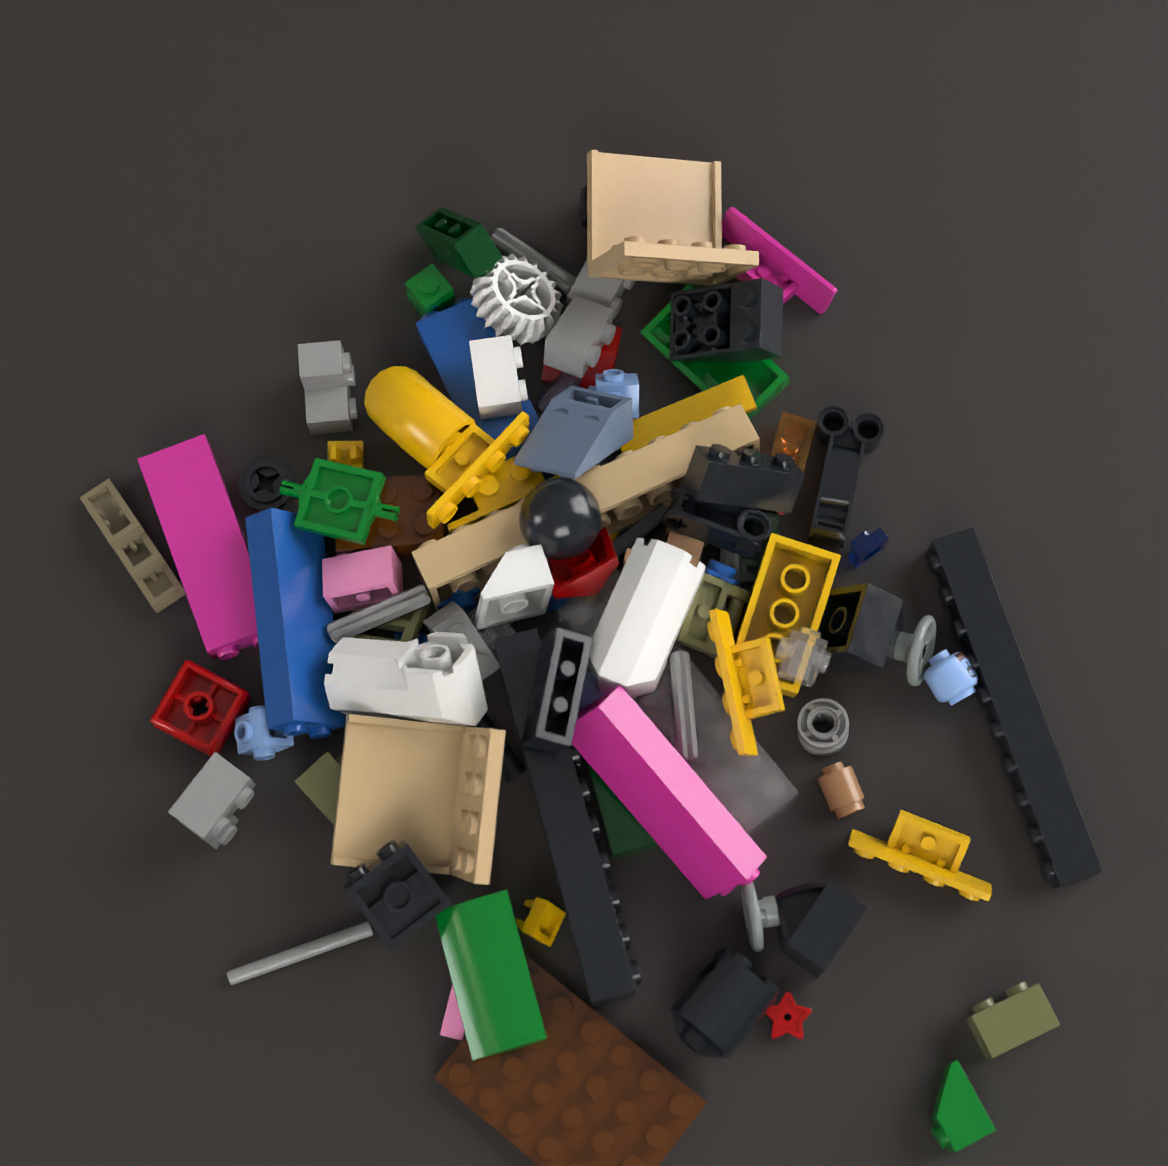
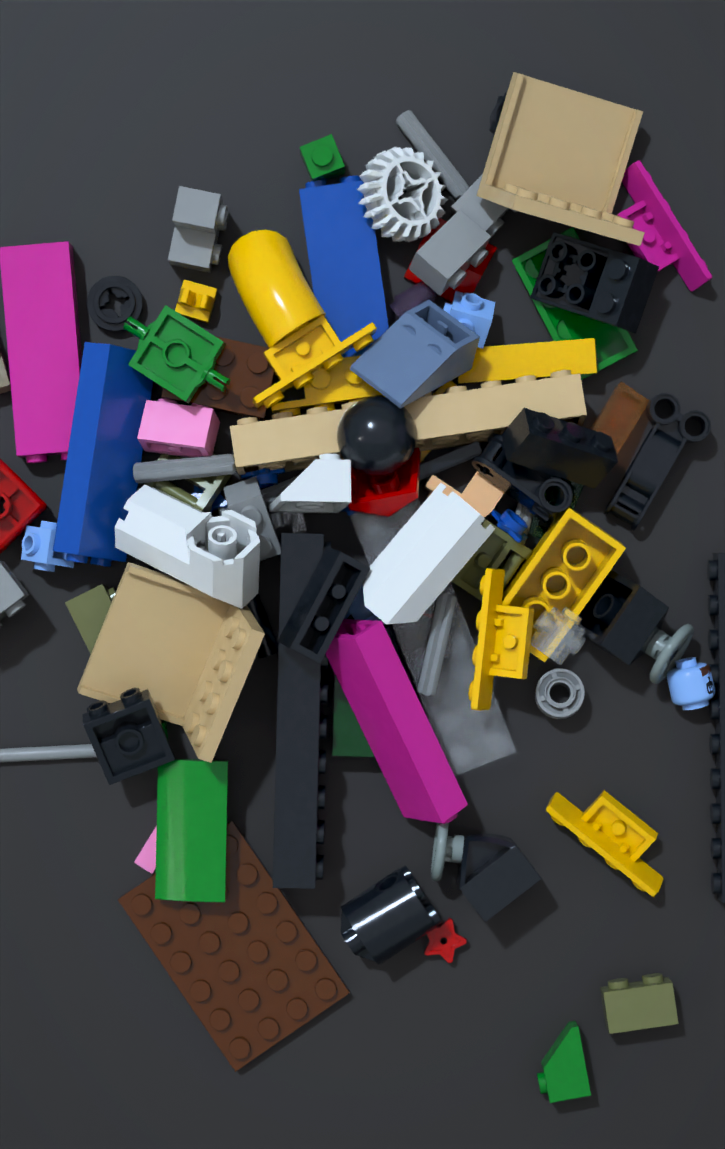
camera: 15 degrees right, 15 degrees up
dark green brick [415,207,503,279] -> none
white brick [469,335,528,420] -> none
yellow tile [516,897,566,947] -> none
medium nougat brick [817,761,865,819] -> none
clear blue plate [848,527,889,568] -> none

